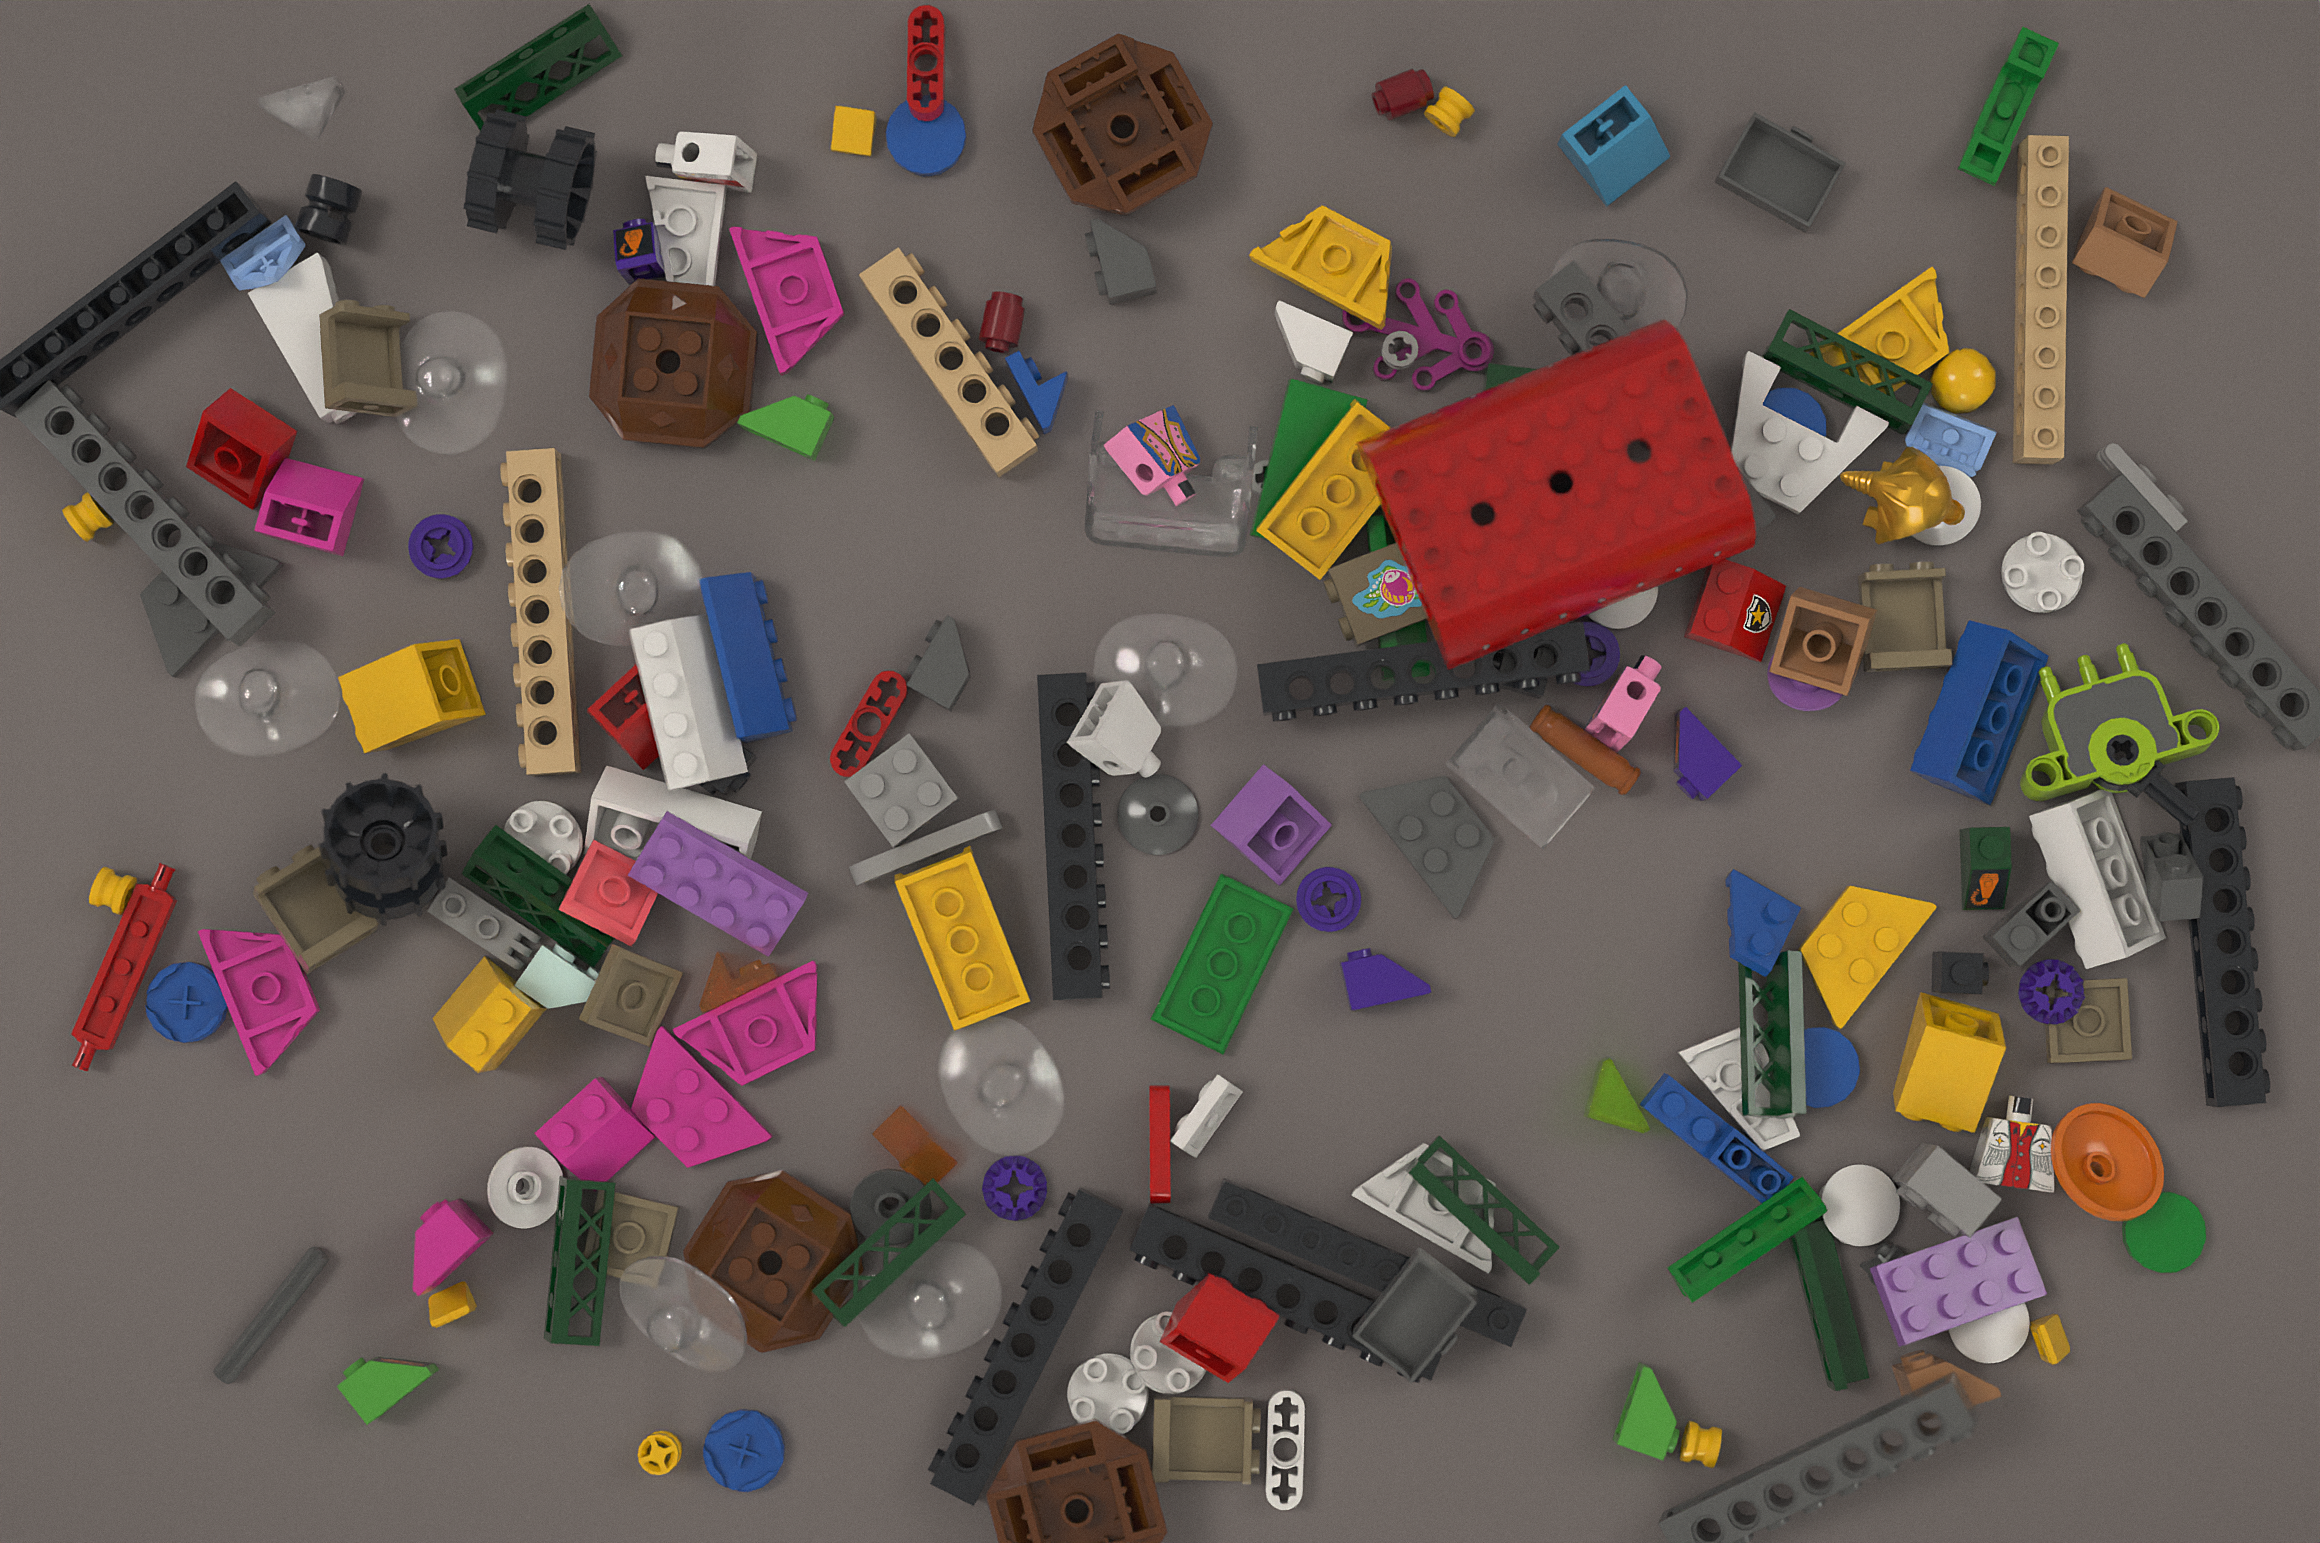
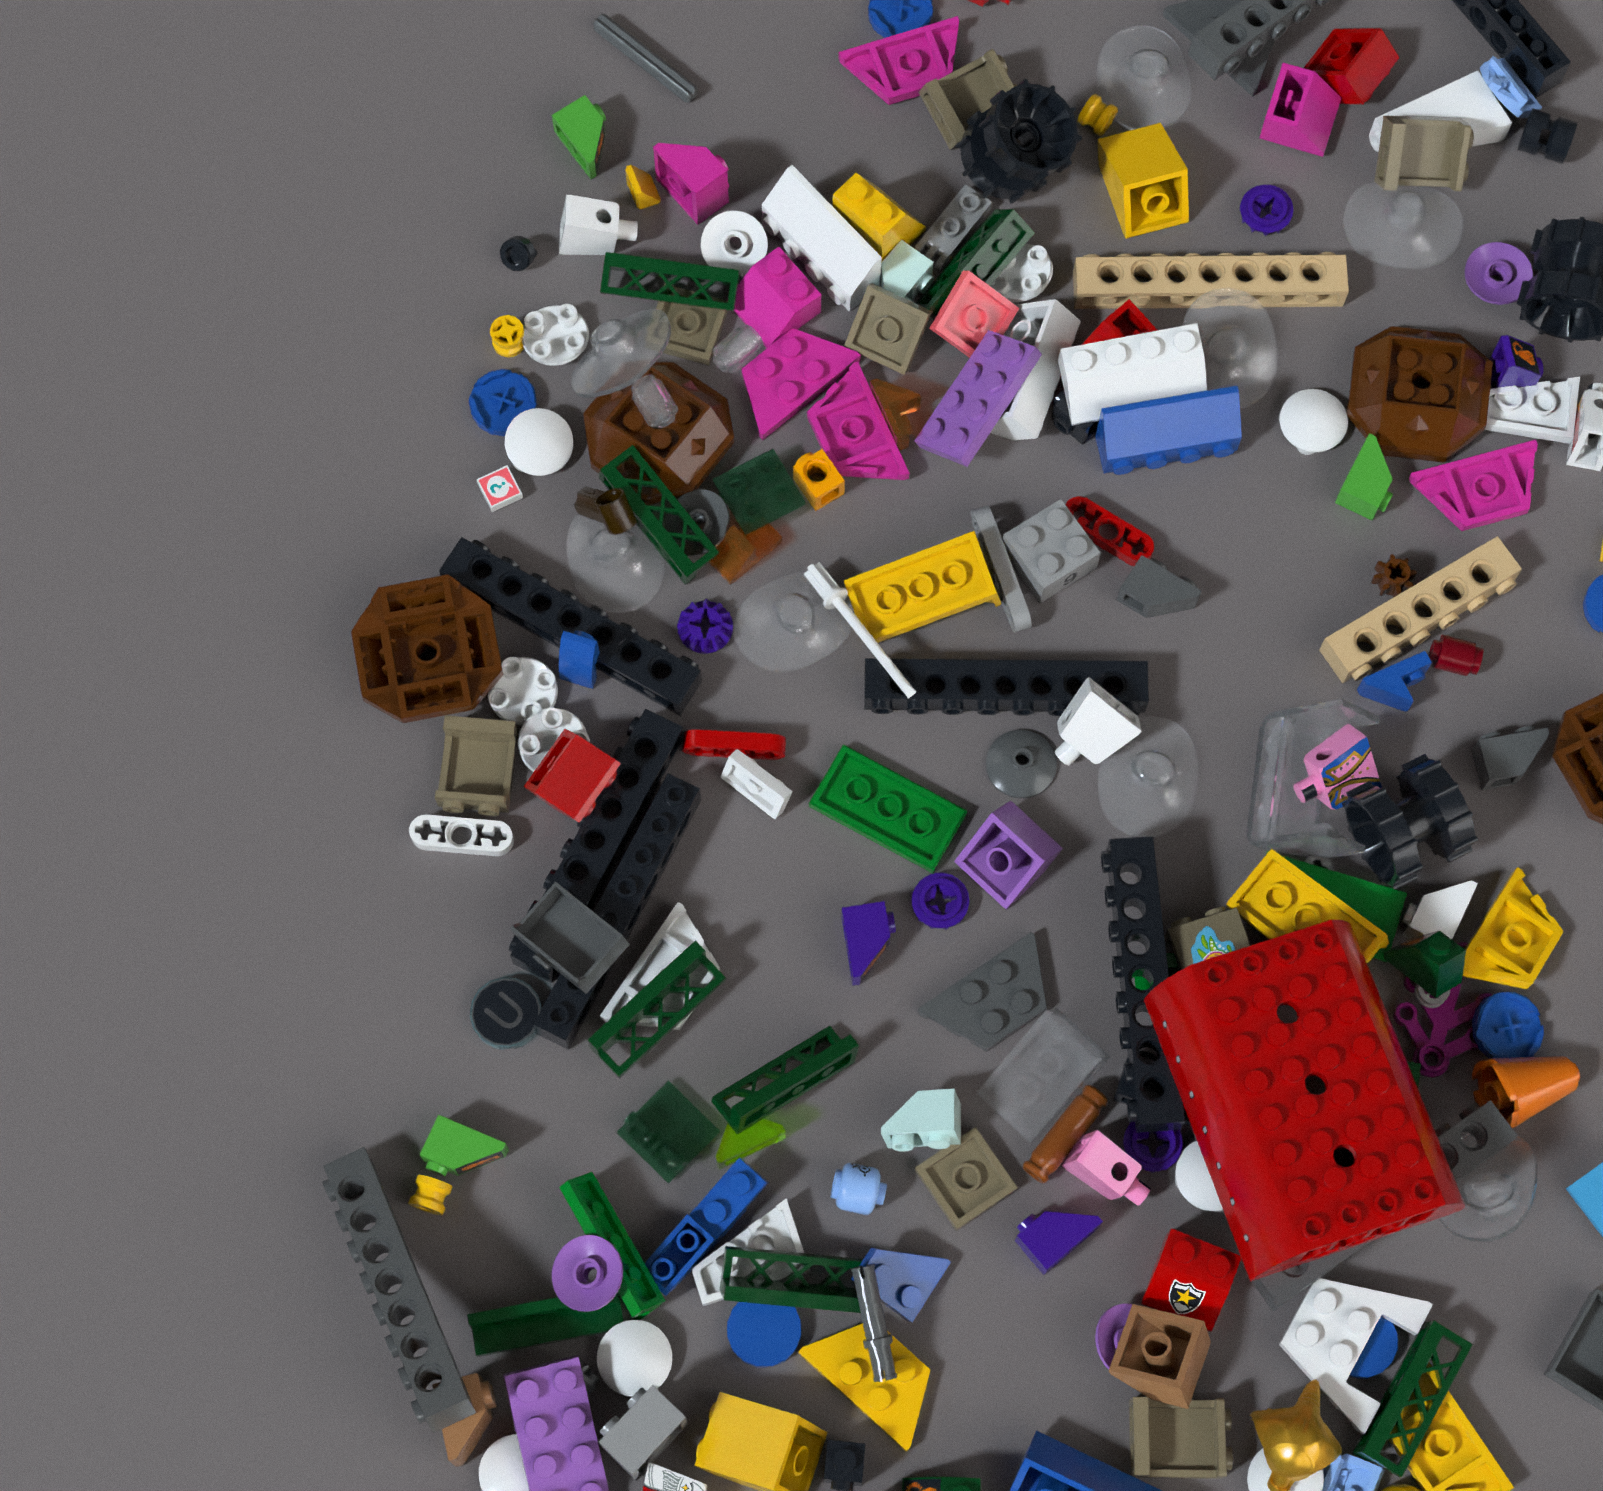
camera: 90 degrees right, 15 degrees down
none -> black tile [470,977,542,1050]
none -> tile [476,465,523,512]
none -> black tile [500,236,538,271]
none -> white dish [505,408,573,476]
none -> white dish [522,304,589,366]
none -> medium lavender dish [552,1235,623,1312]
none -> white torso [559,194,638,255]
none -> blue slope [559,631,600,689]
none -> dark brown piece [574,486,637,535]
none -> clear green hinge [616,1080,720,1184]
none -> clear brick [631,375,678,428]
none -> dark green fence [711,1025,859,1135]
none -> clear brick [713,325,763,374]
none -> clear green hinge [713,449,806,536]
none -> white slope [761,165,882,312]
none -> light orange brick [793,449,845,511]
none -> white piece [804,562,916,698]
none -> light blue head [830,1163,887,1215]
none -> dark grey pin [851,1264,897,1382]
none -> light aqua slope [881,1088,961,1151]
none -> dark tan tile [914,1127,1018,1231]
none -> yellow wheel [1077,94,1118,136]
none -> white dish [1279,389,1348,455]
none -> black piece [1342,754,1478,890]
none -> reddish brown gear [1371,554,1417,598]
none -> dark green slope [1384,931,1466,998]
none -> medium lavender dish [1464,242,1533,305]
none -> blue tile [1472,992,1544,1059]
none -> orange cone [1472,1056,1580,1129]

